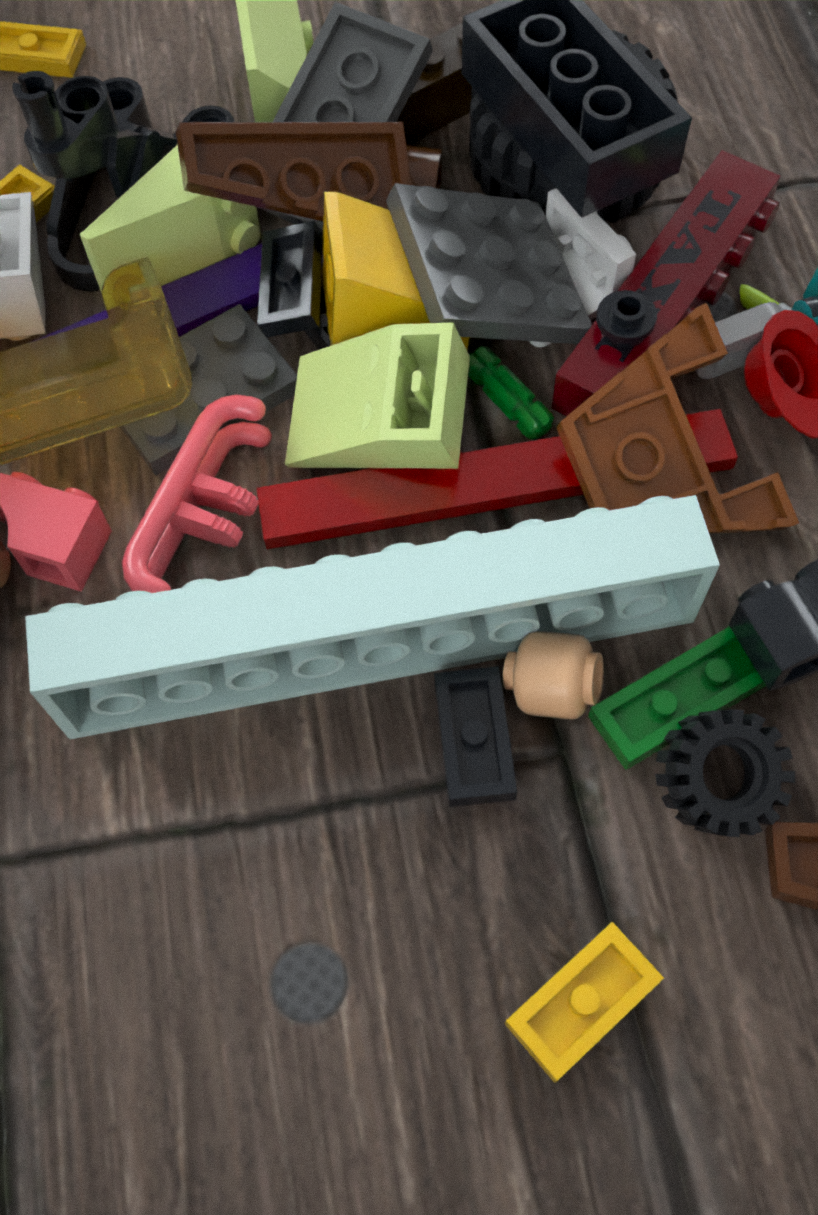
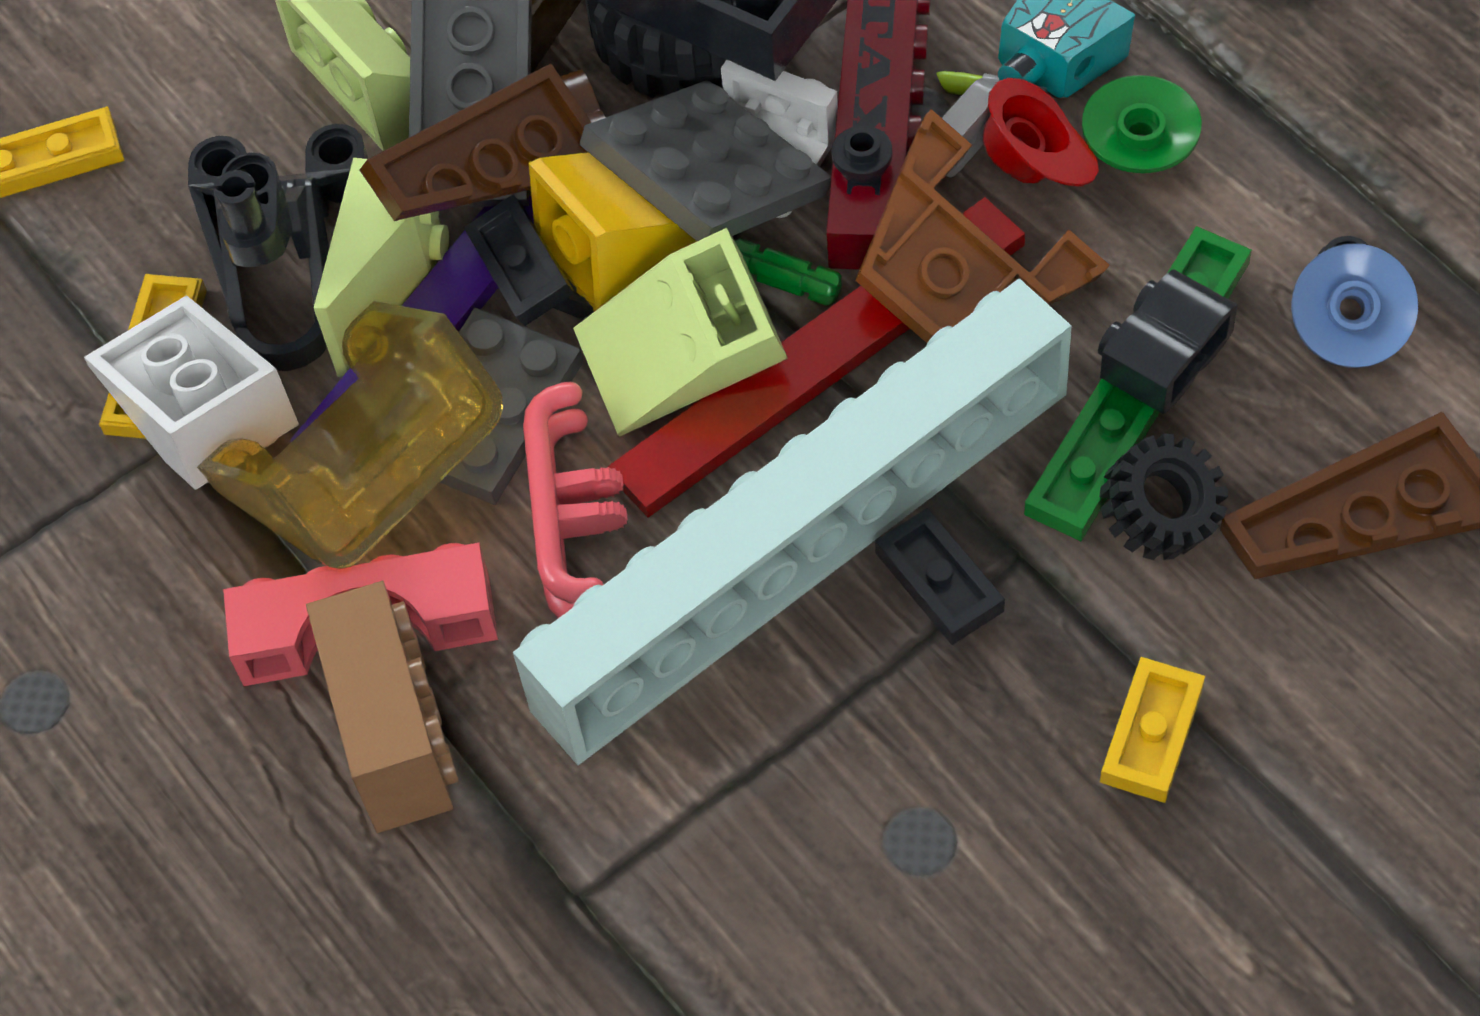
camera: 25 degrees left, 5 degrees down
light nougat head [503,631,604,720] -> none

